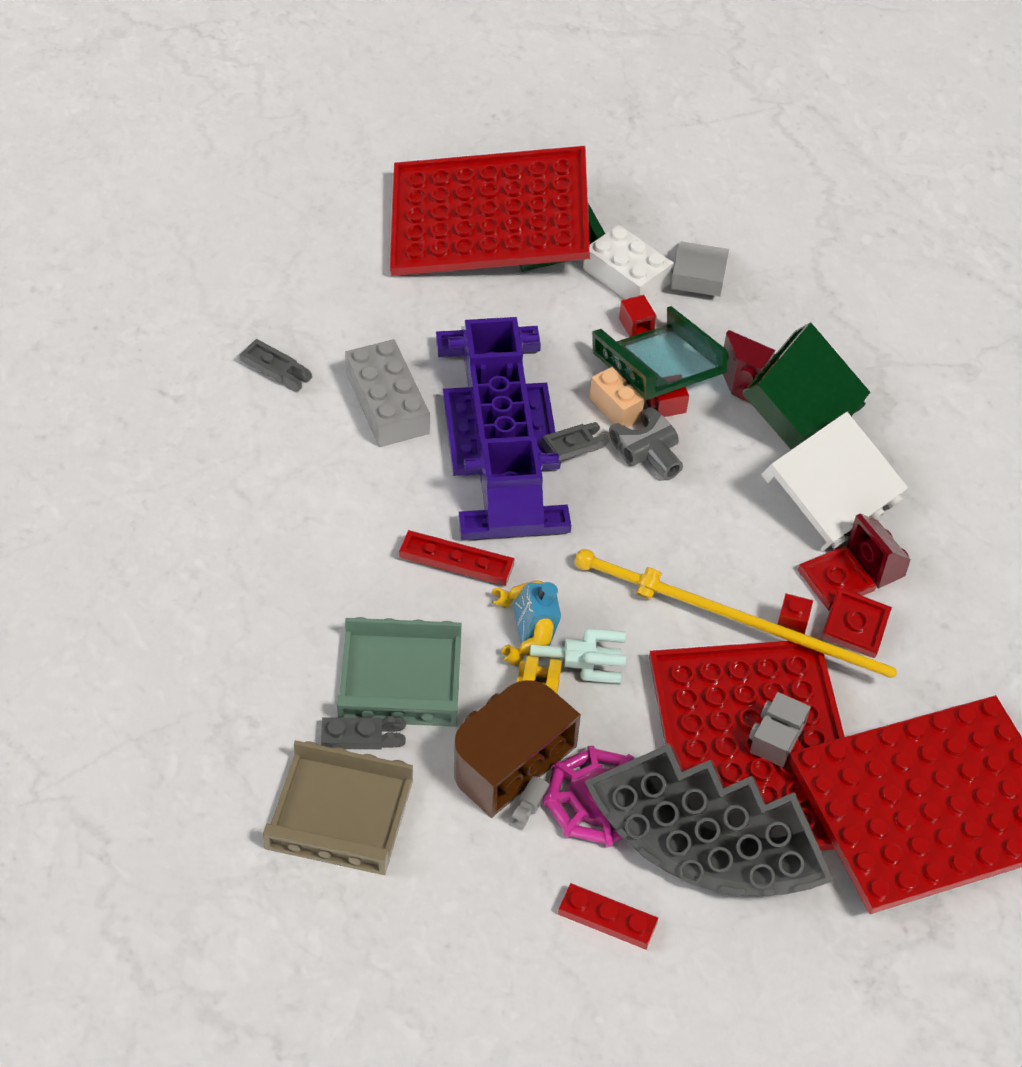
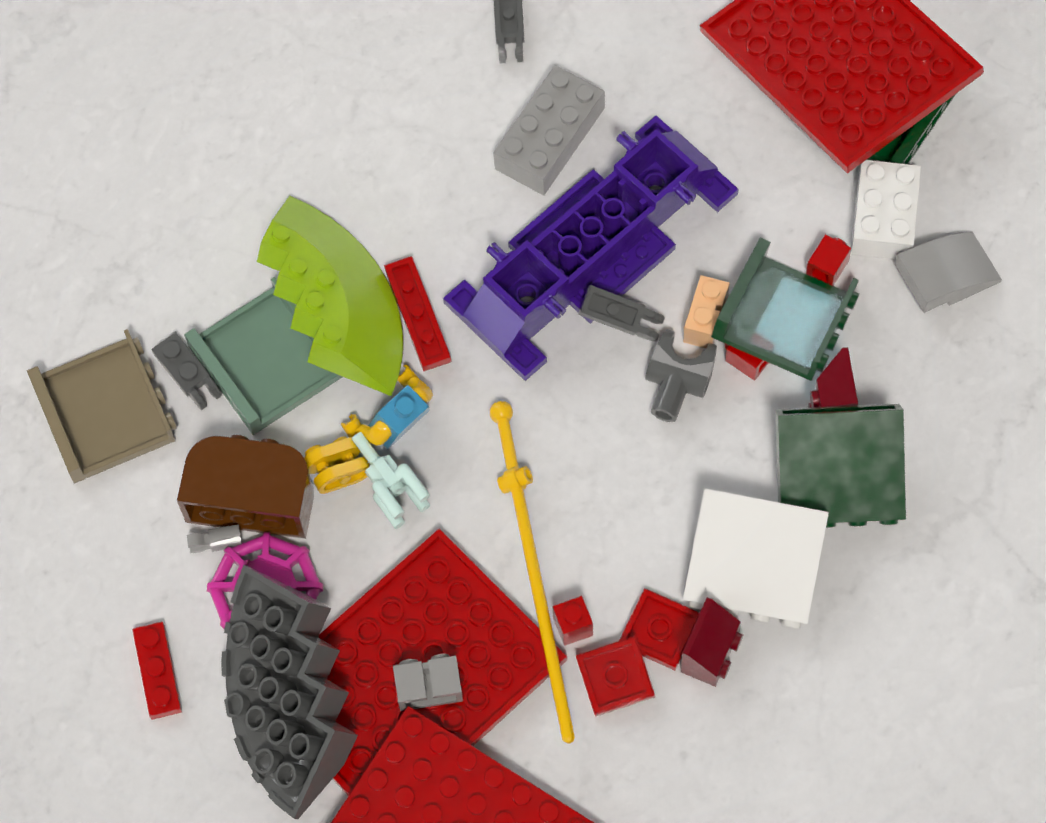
camera: 60 degrees right, 15 degrees up
none -> lime brick [257,196,403,396]

